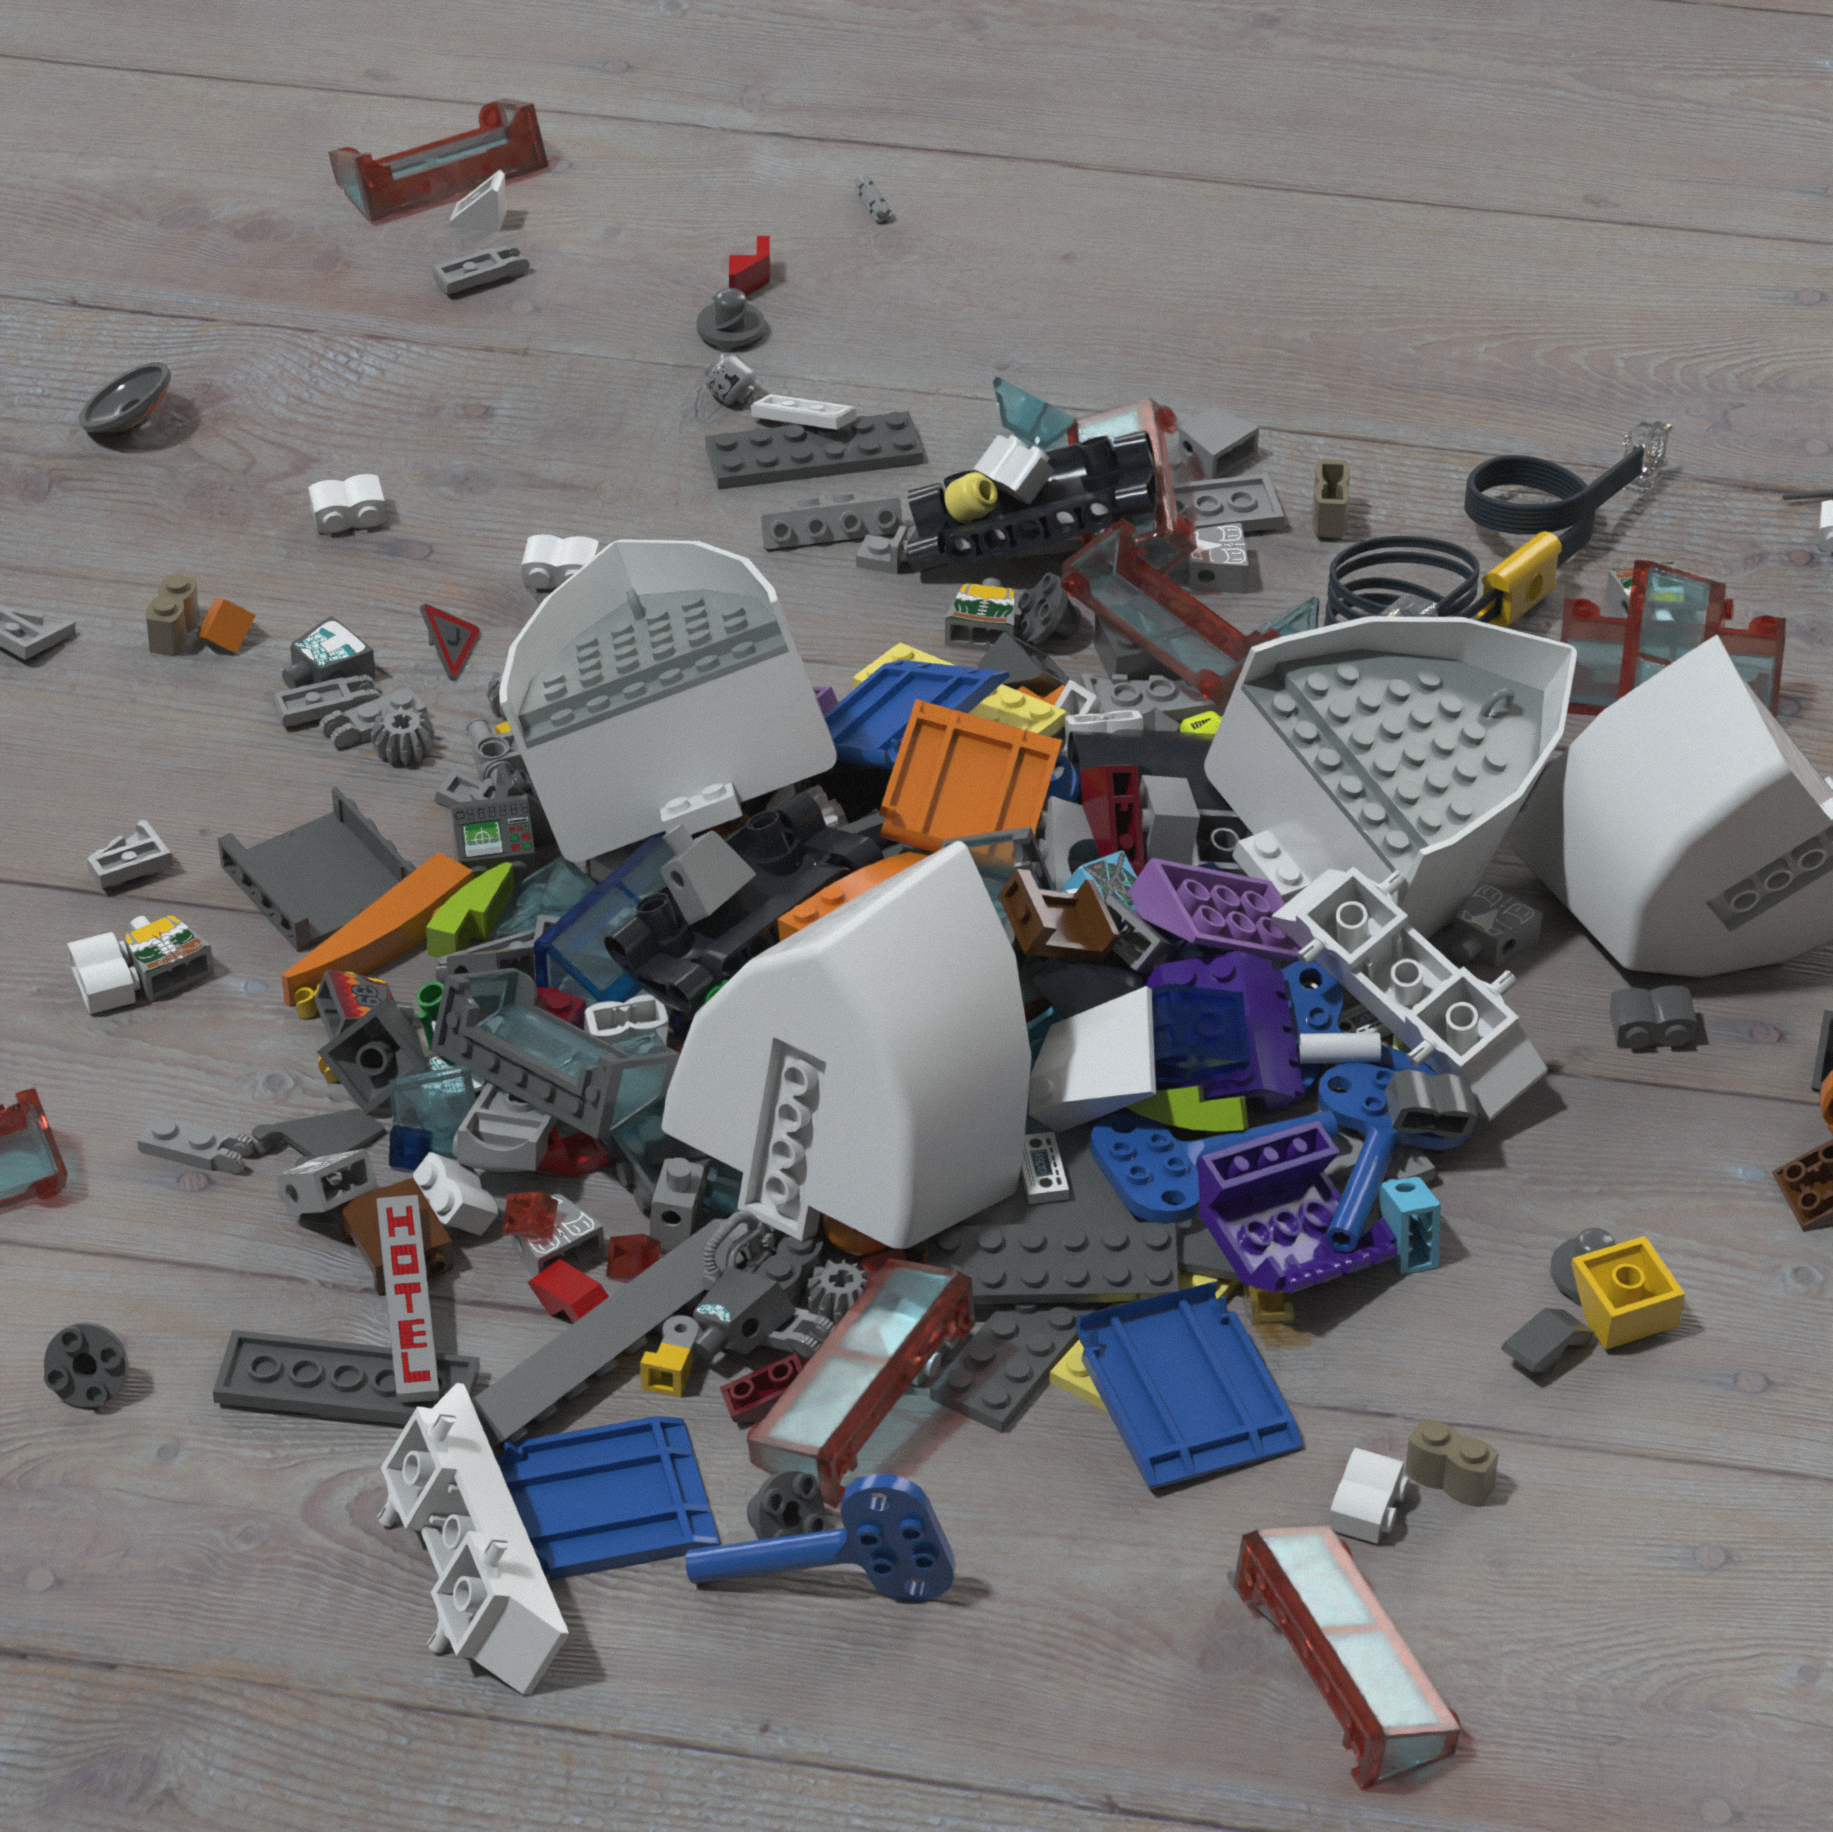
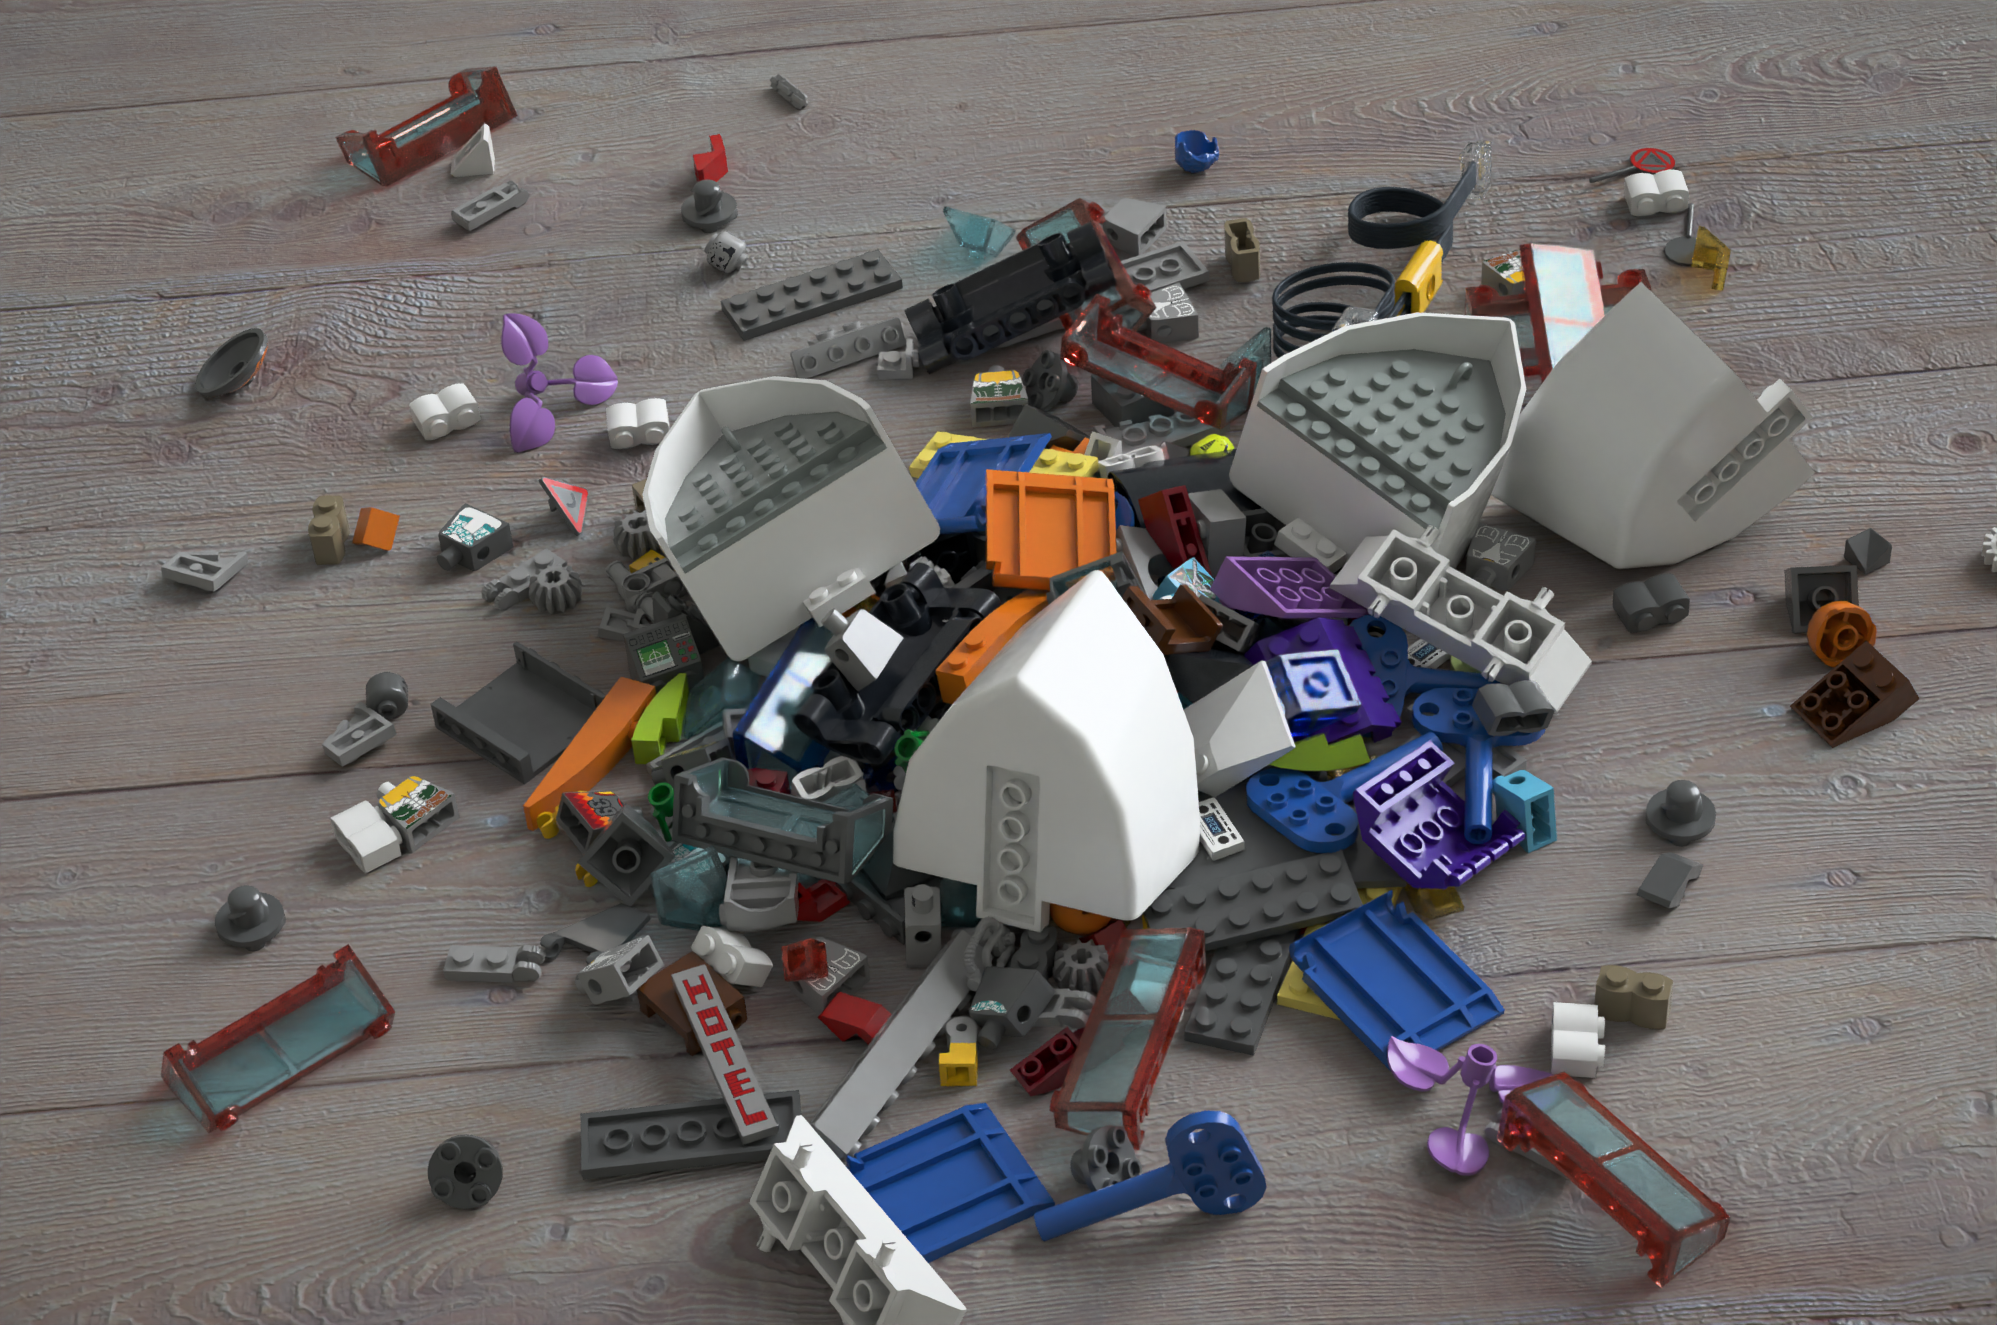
camera: 10 degrees left, 0 degrees up
light grey hinge [272,674,381,727] -> none
clear blue tile [389,1124,433,1171] -> none
clear red slope [606,1233,661,1280] -> none
white tile [751,394,856,430] -> none
light yellow head [945,472,998,524] -> none
white brick [973,435,1054,504] -> none
white piece [1299,1033,1381,1064] -> none
yellow slope [1571,1236,1685,1350] -> none
none -> dark grey head [366,672,408,719]
none -> medium lavender plant [501,313,618,452]
none -> blue hair [1175,130,1219,173]
none -> medium lavender plant [1387,1036,1556,1176]

